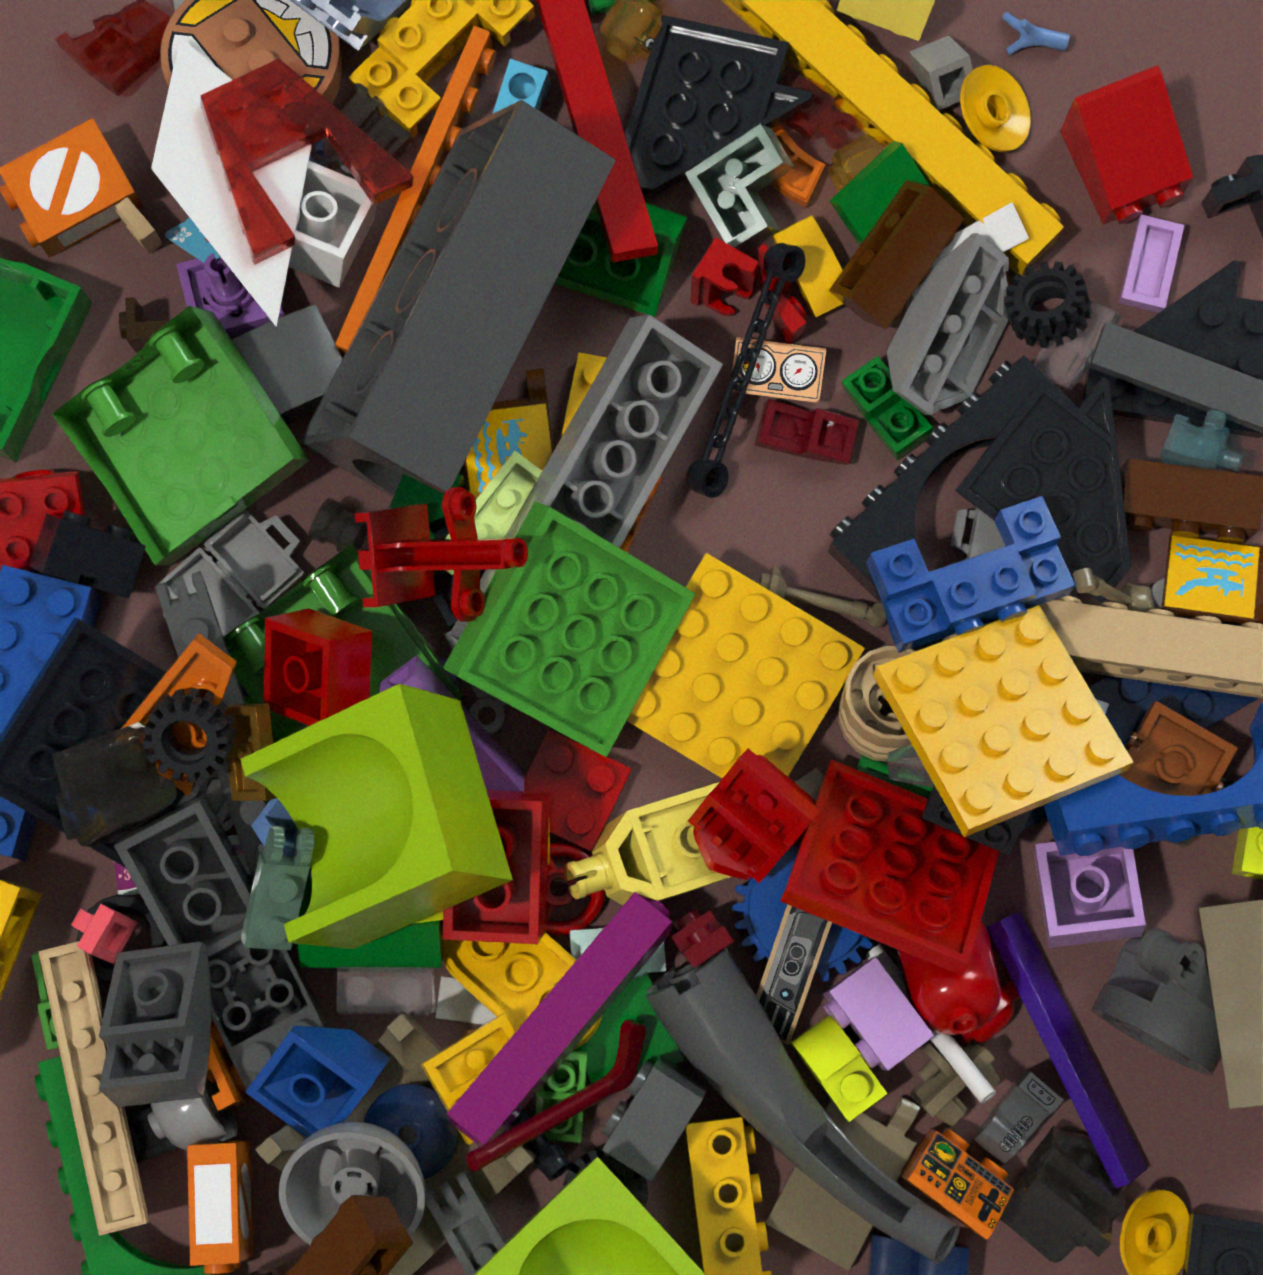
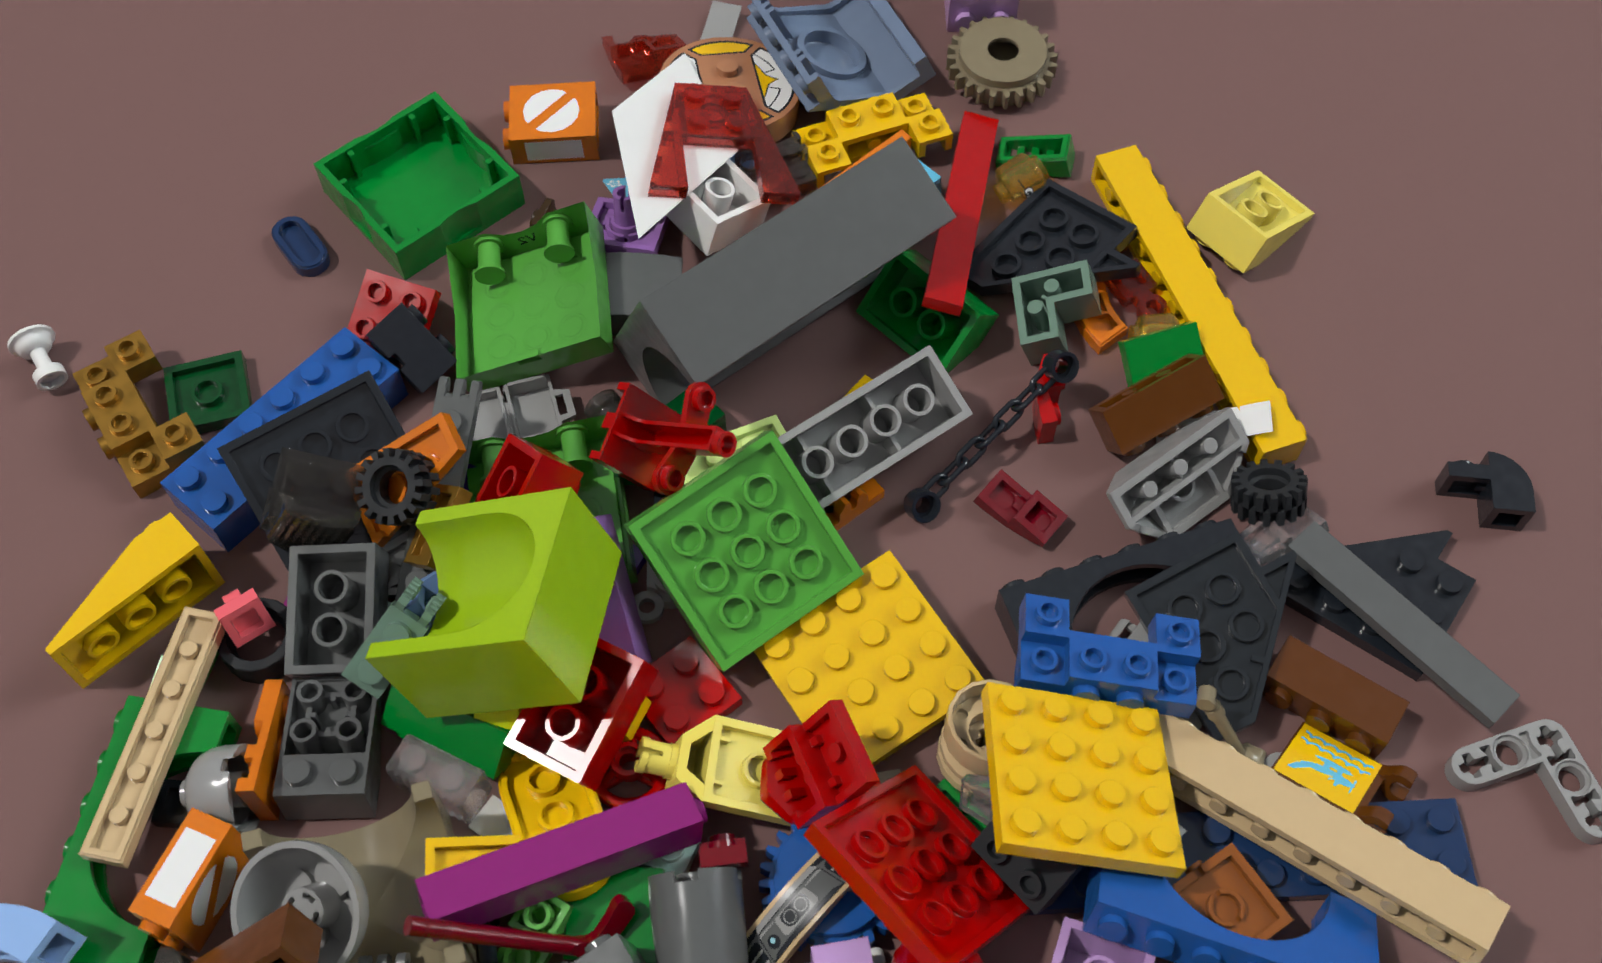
camera: 25 degrees right, 20 degrees down
dark grey slope [99,941,211,1107] -> none
tan tile [115,197,163,254] -> none
blue slope [245,1026,390,1138] -> none
dark blue dish [364,1084,459,1179] -> none
yellow flag [464,368,554,500] -> none
red hinge [690,237,759,317] -> none
slope [732,337,826,403] -> none
dark tan piece [759,566,887,628] -> none
yellow slope [771,215,843,317] -> none
green slope [841,356,933,460] -> none
light grey brick [909,35,973,111] -> none
yellow dish [960,65,1031,152] -> none
medium blue bar [1002,12,1070,55] -> none
red slope [1060,65,1193,225] -> none
lavender tile [1118,214,1185,313] -> none
clear light blue piece [1160,410,1244,471] -> none

